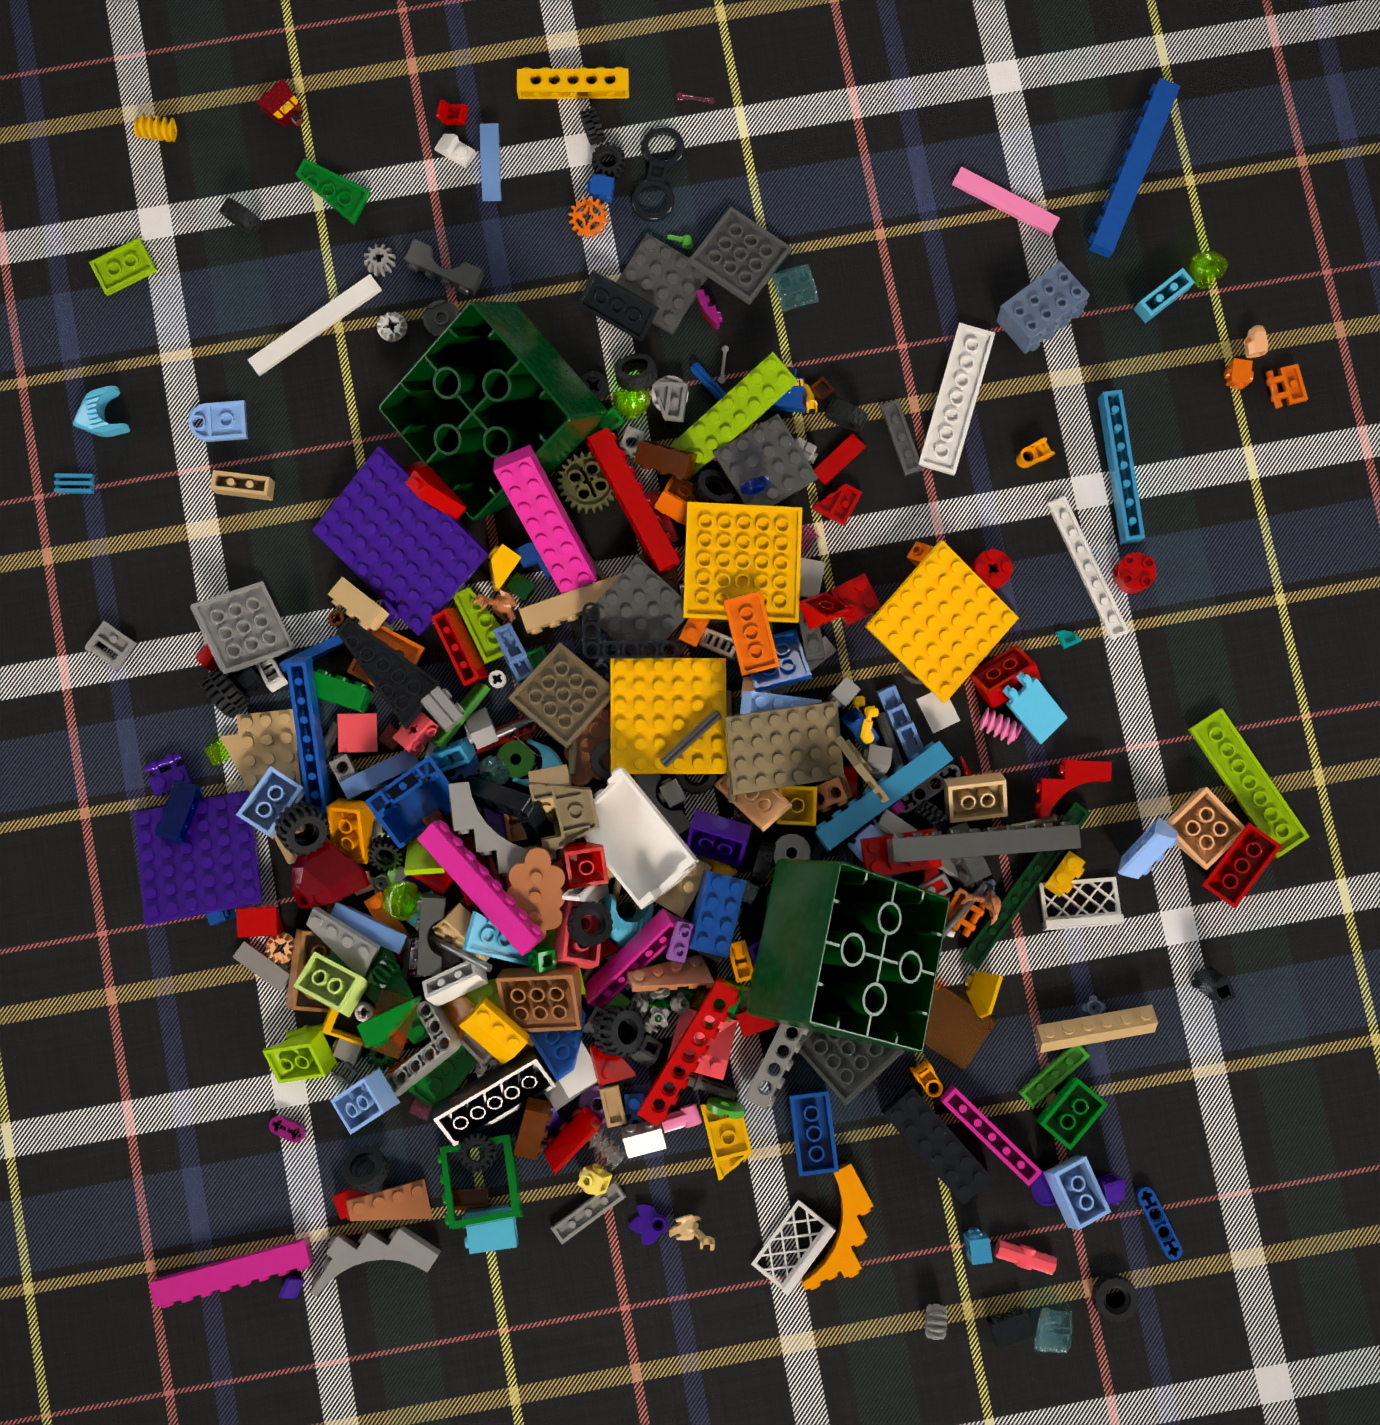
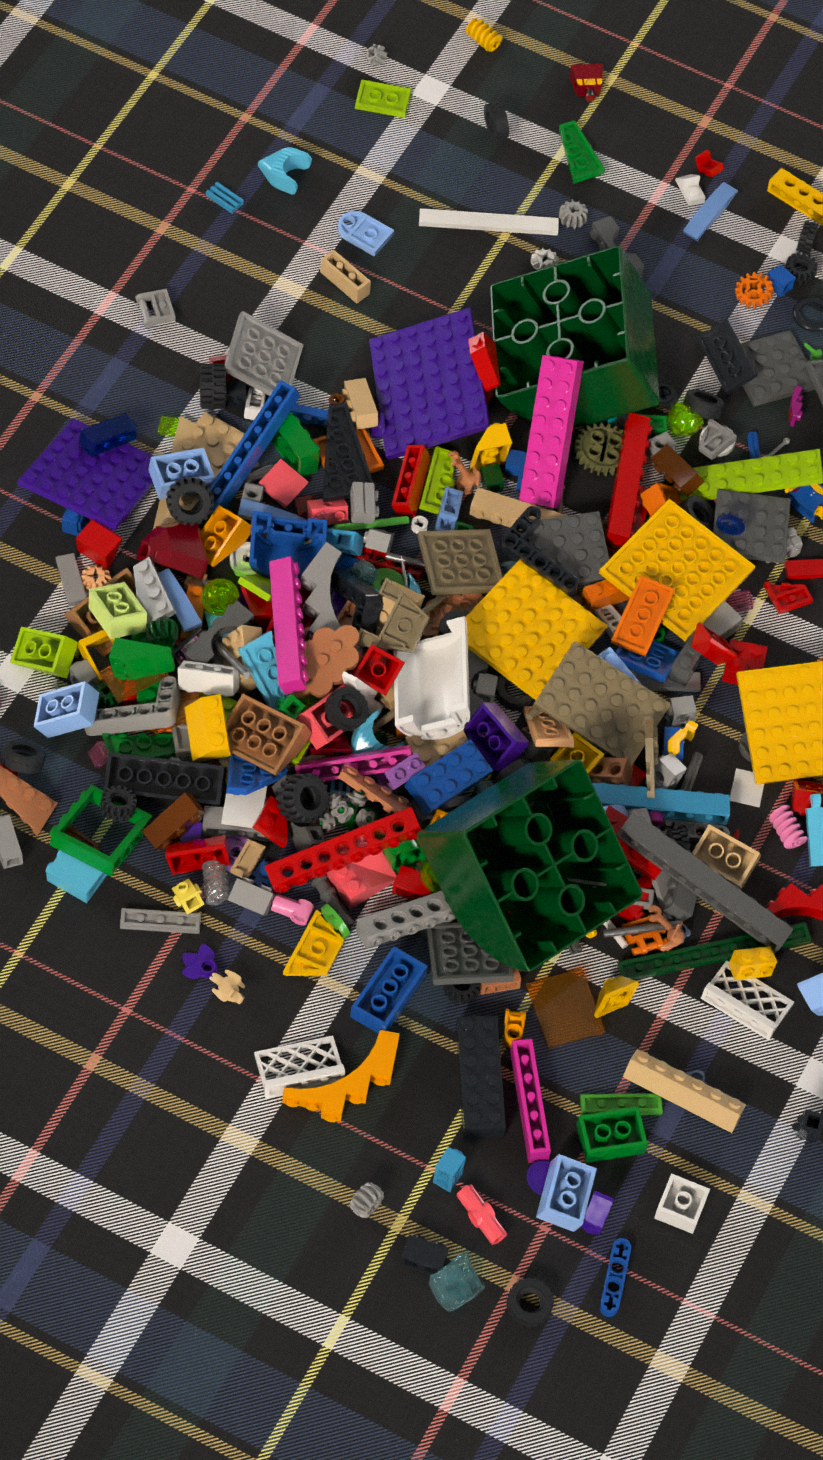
camera: 35 degrees right, 25 degrees down
dark purple plate [144,752,193,797] -> none
black tyre [368,834,406,871] -> none
dark grey axle [660,710,722,767] -> none
medium blue slope [876,684,925,763] -> none
none -> light grey gear [366,44,387,66]
none -> white brick [654,1173,710,1234]

